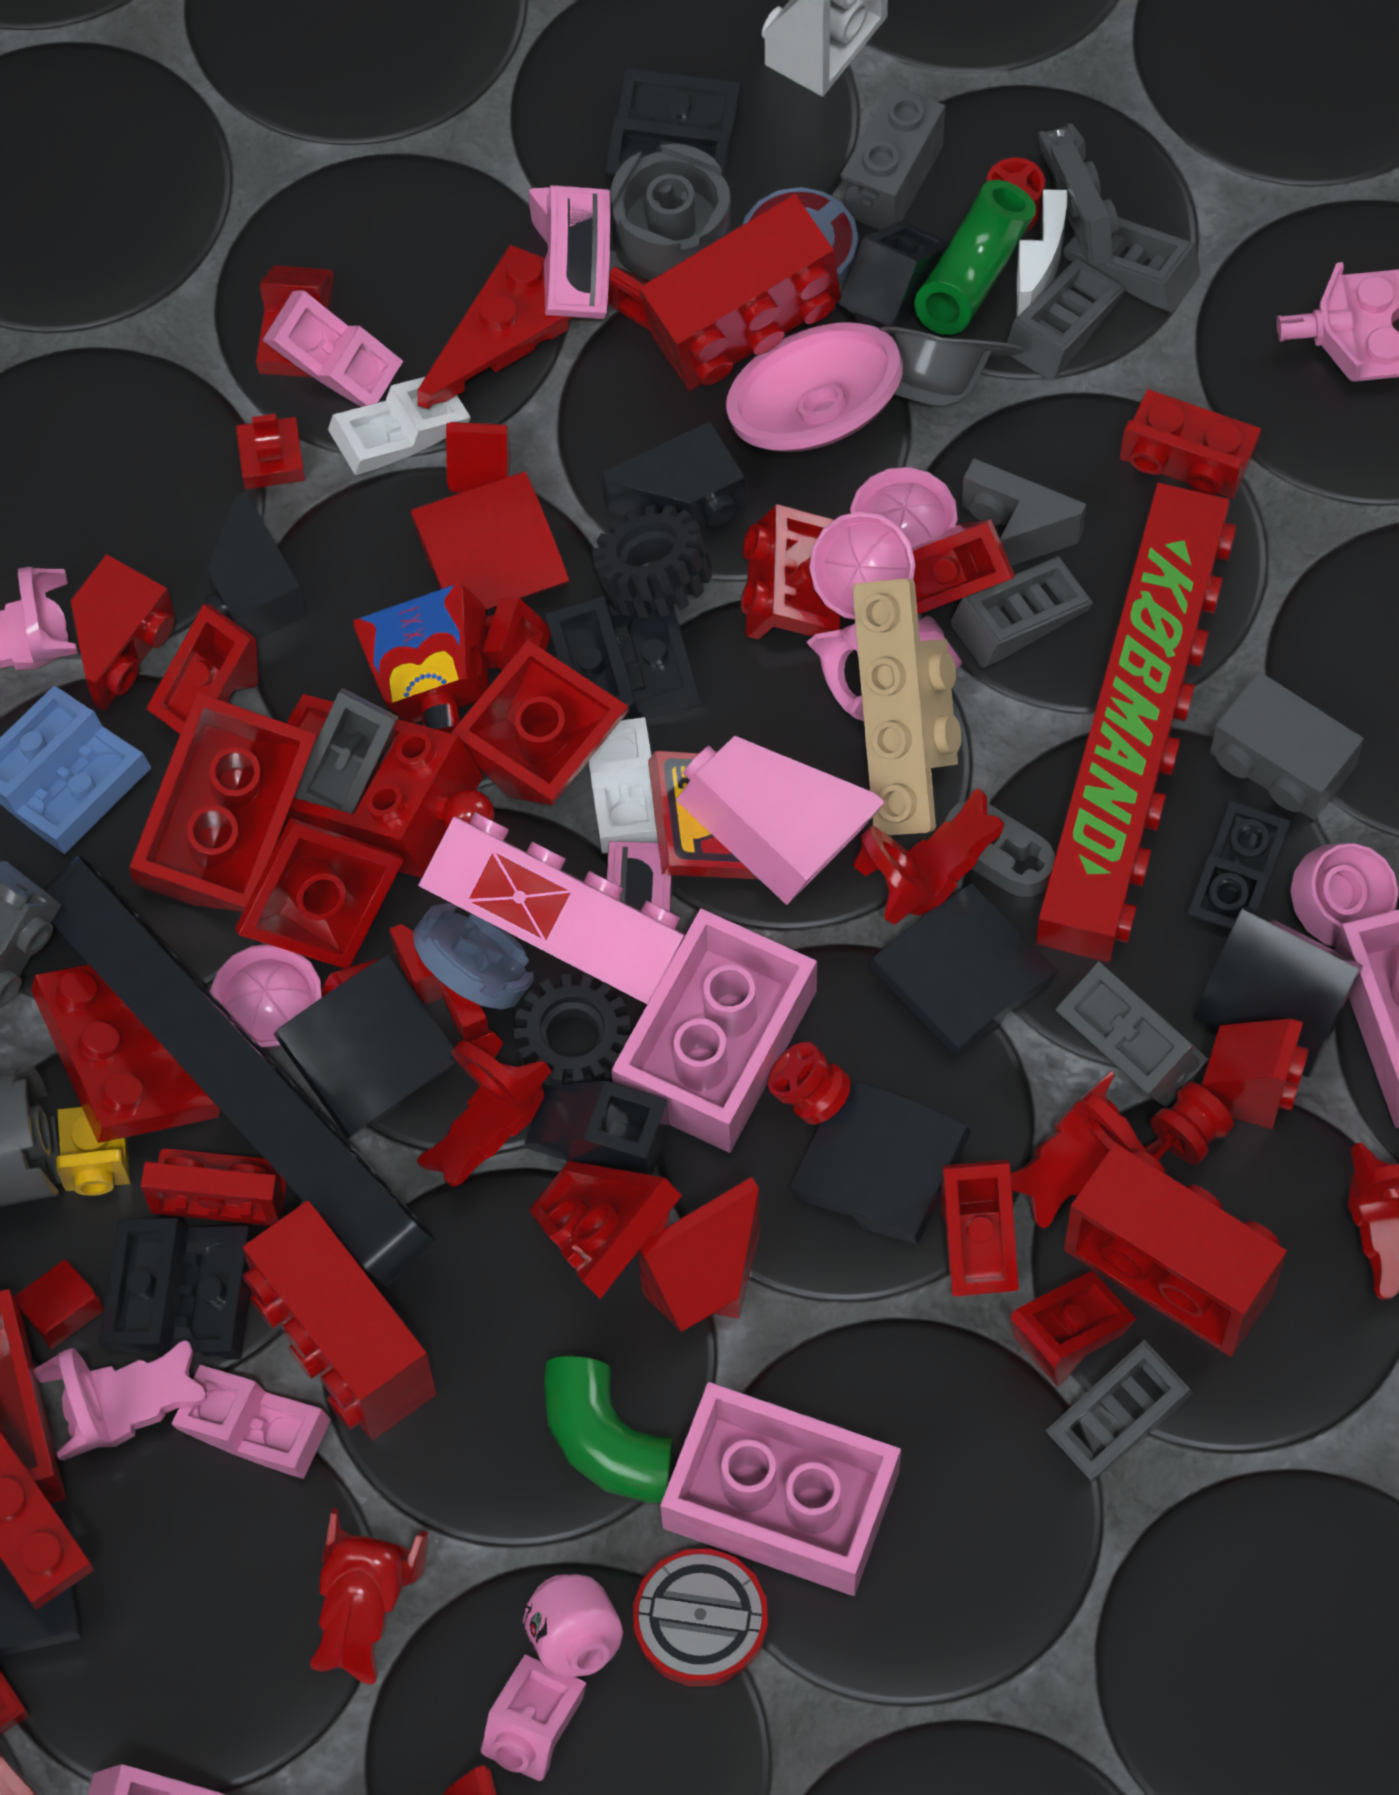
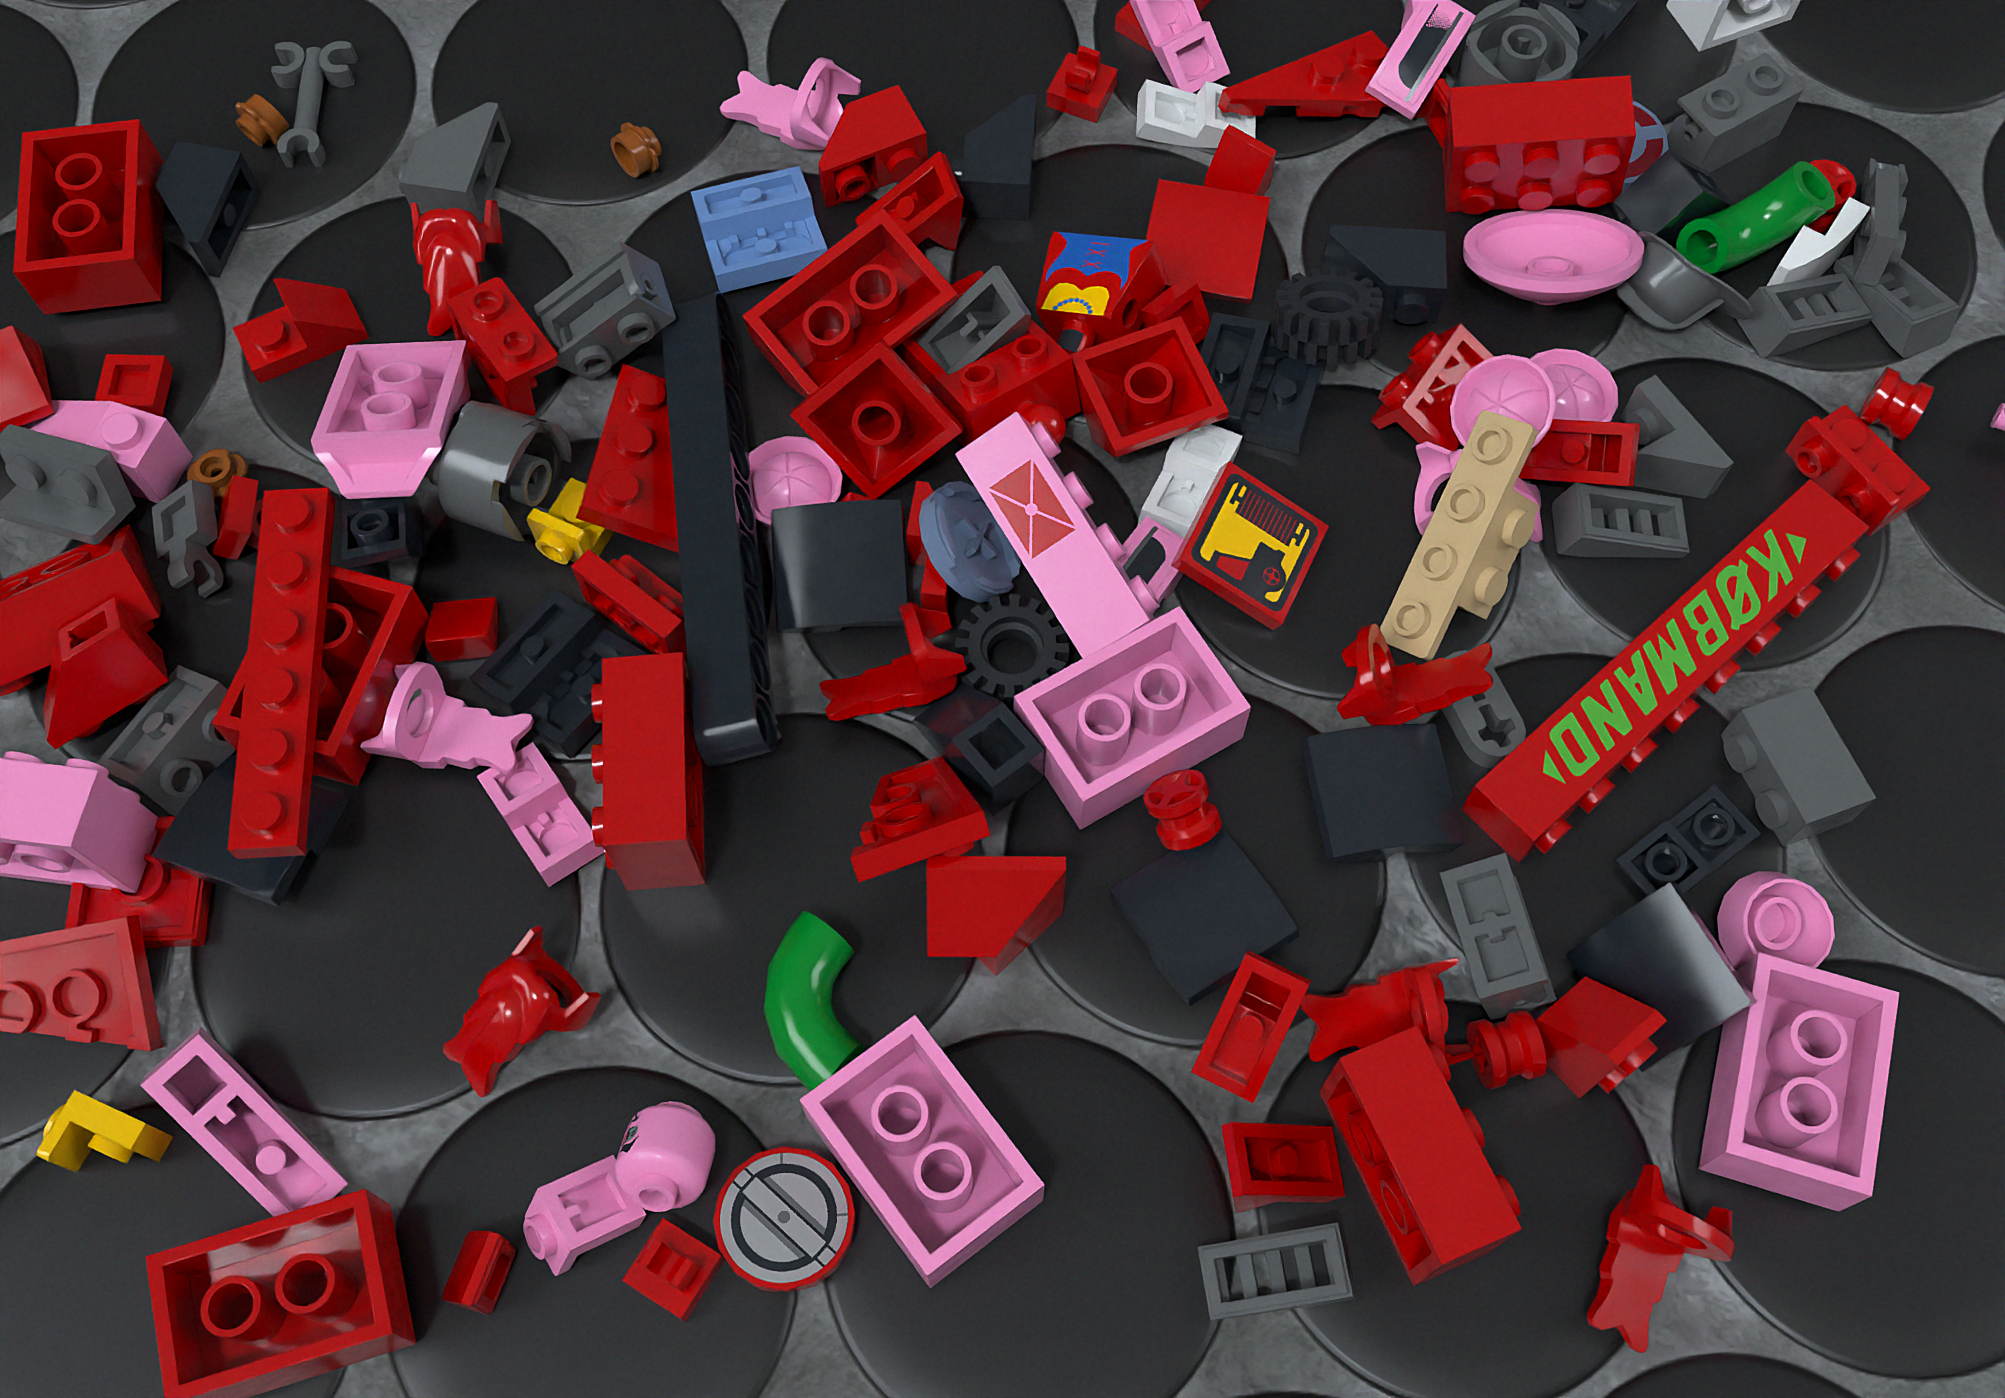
camera: 30 degrees right, 0 degrees up
bright pink slope [676,736,885,905] -> none
none -> red tile [622,1218,725,1322]
none -> red wheel [1858,367,1934,441]

